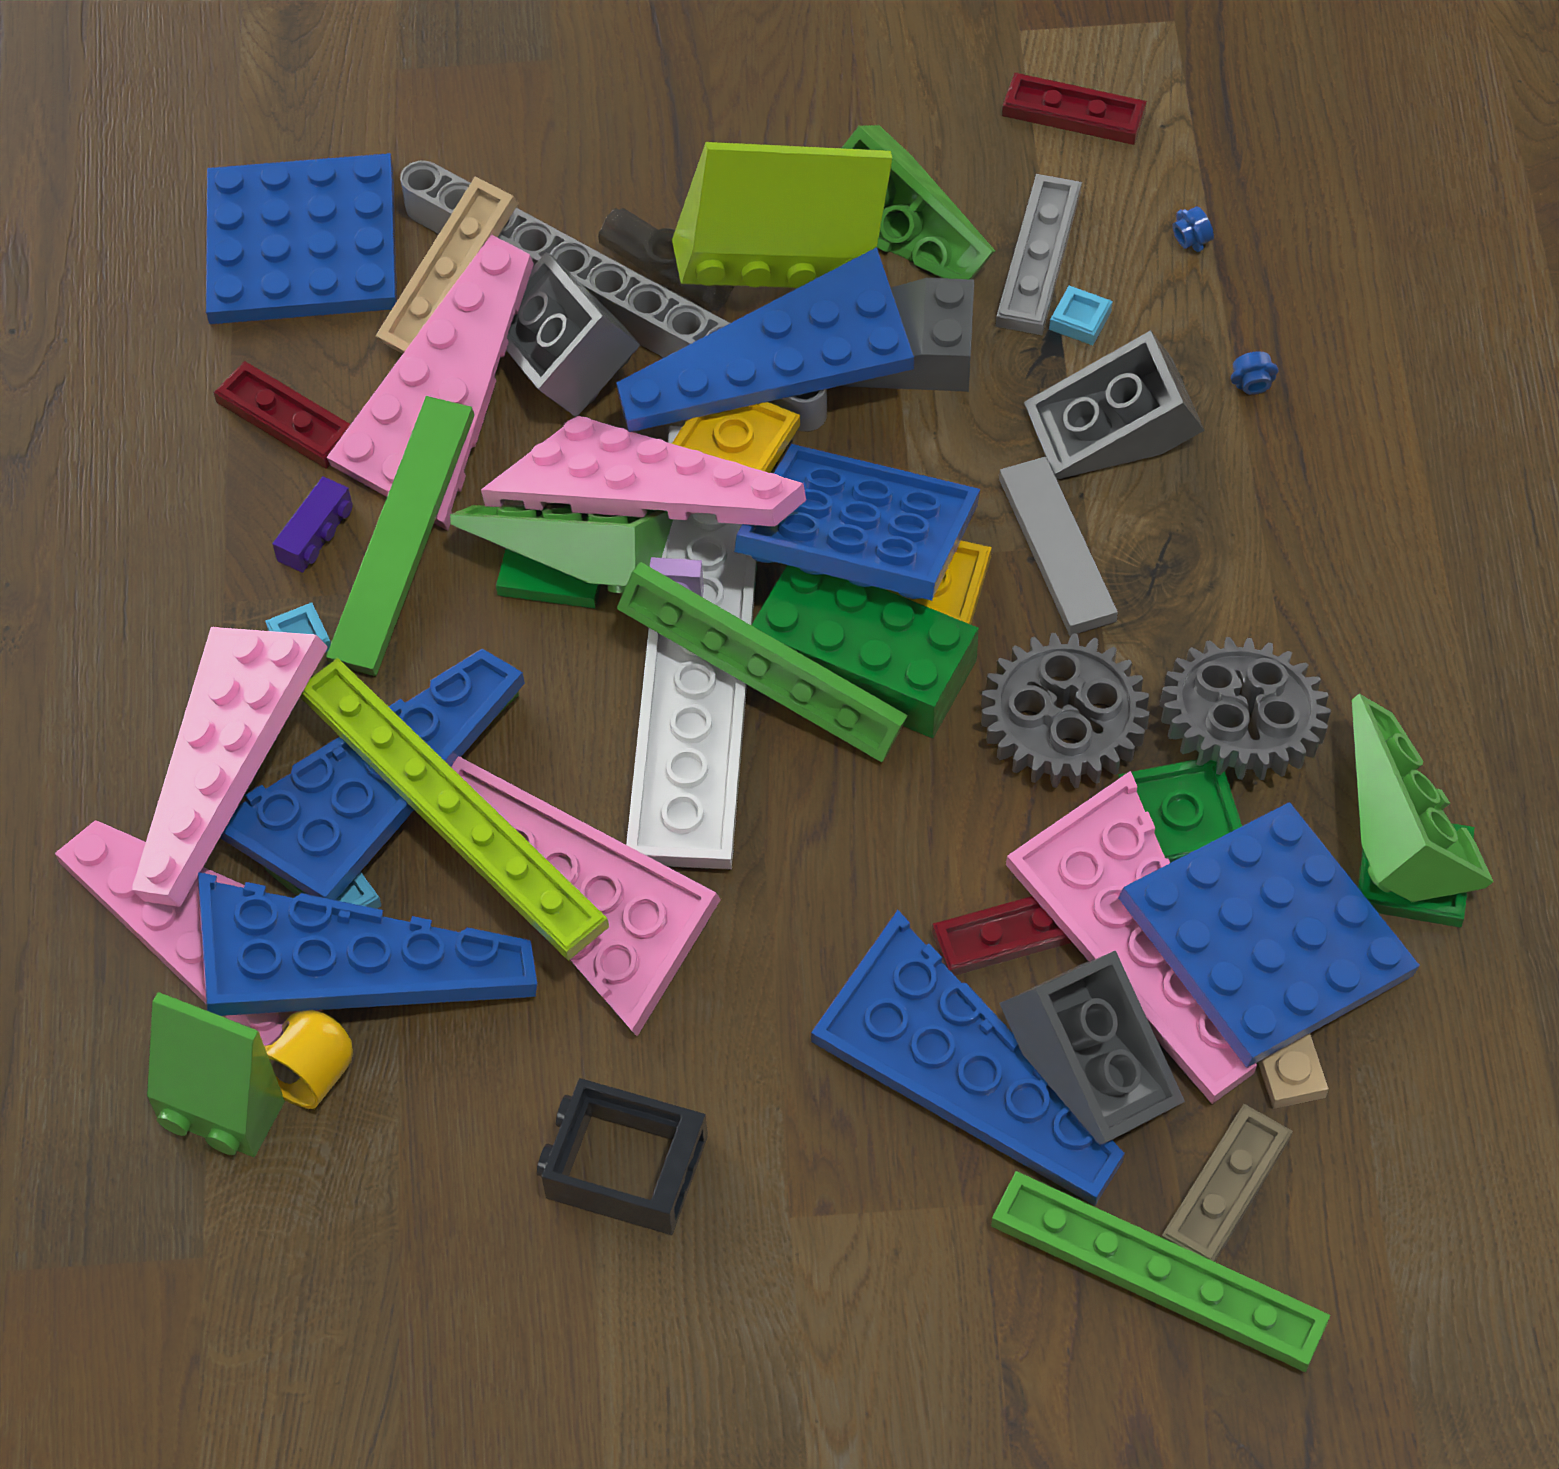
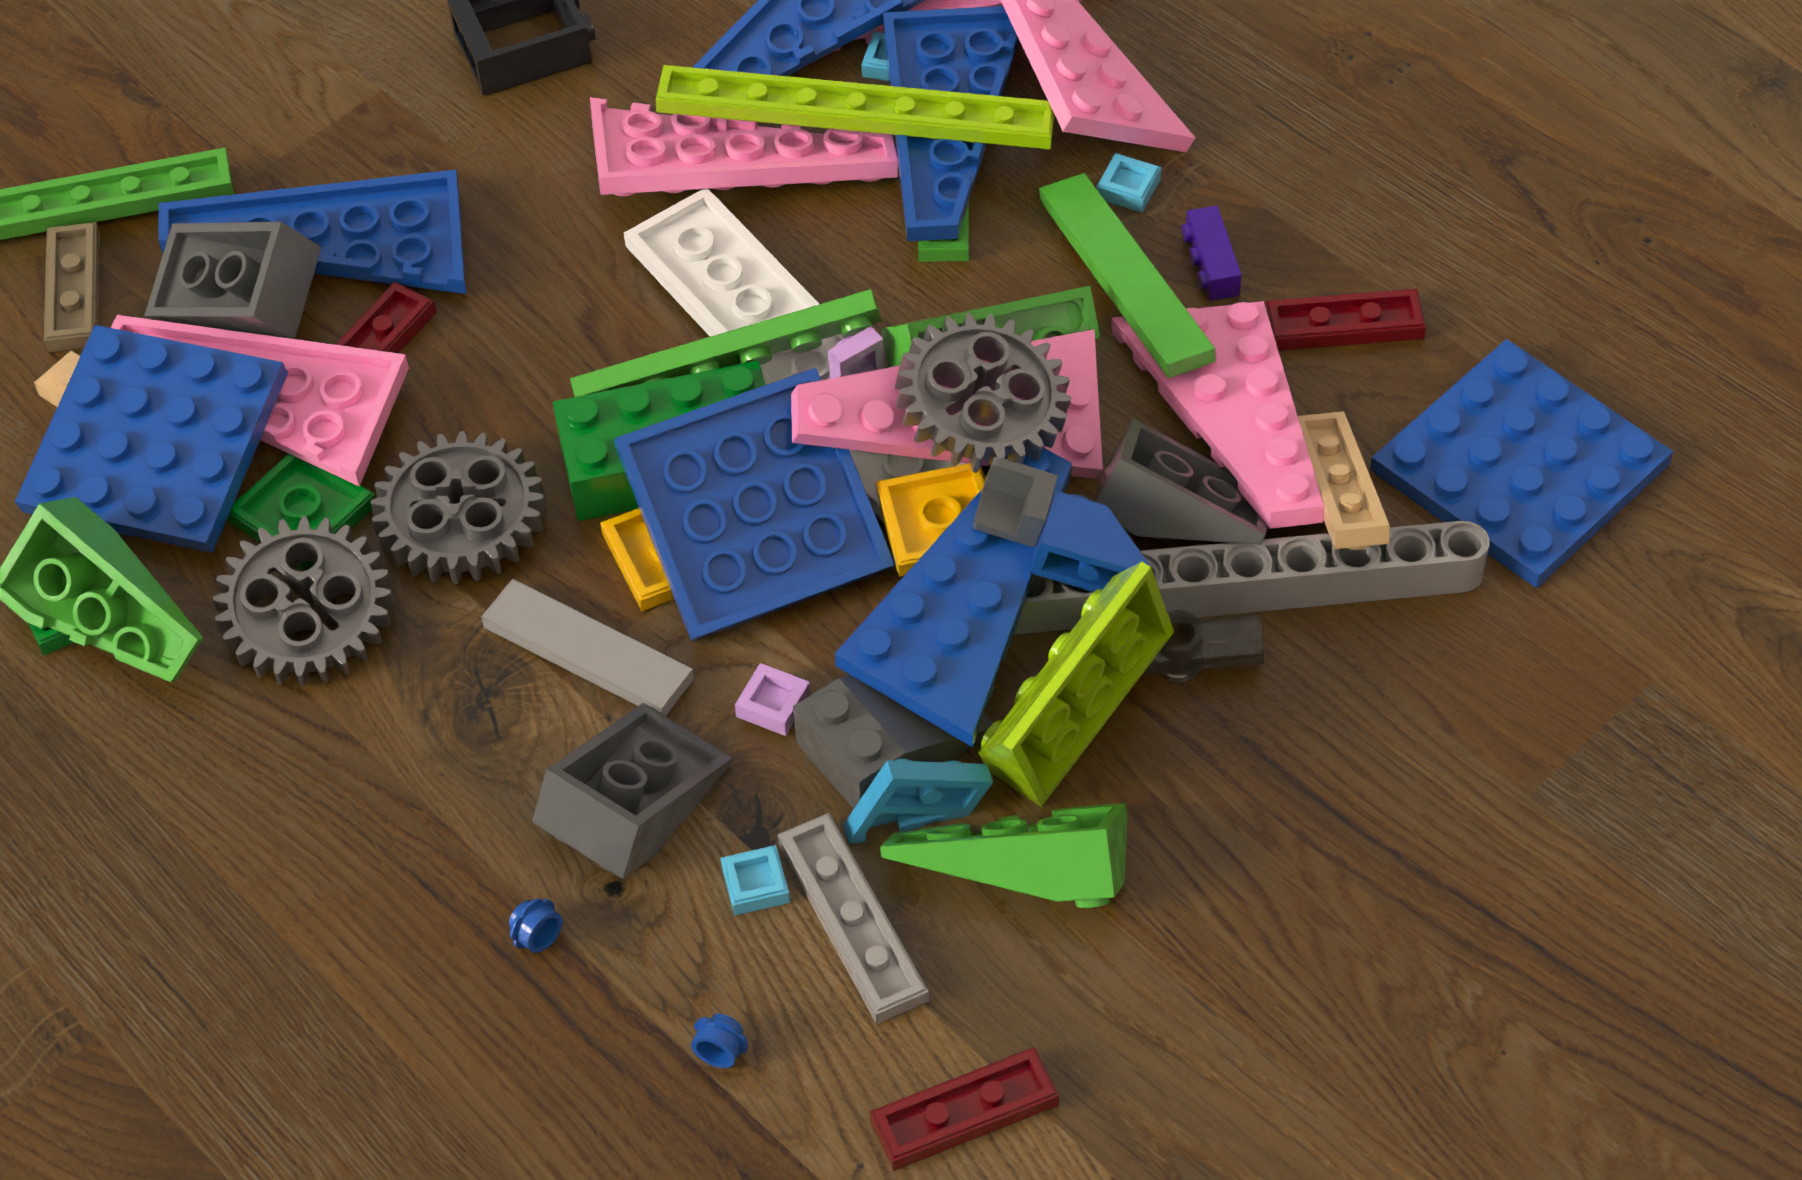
camera: 140 degrees right, 5 degrees down
none -> lavender plate [735,663,811,736]
none -> dark azure wing [843,759,993,843]
none -> flat silver gear [895,313,1071,473]
none -> dark grey panel [973,457,1058,548]
none -> blue slope [1029,490,1150,592]

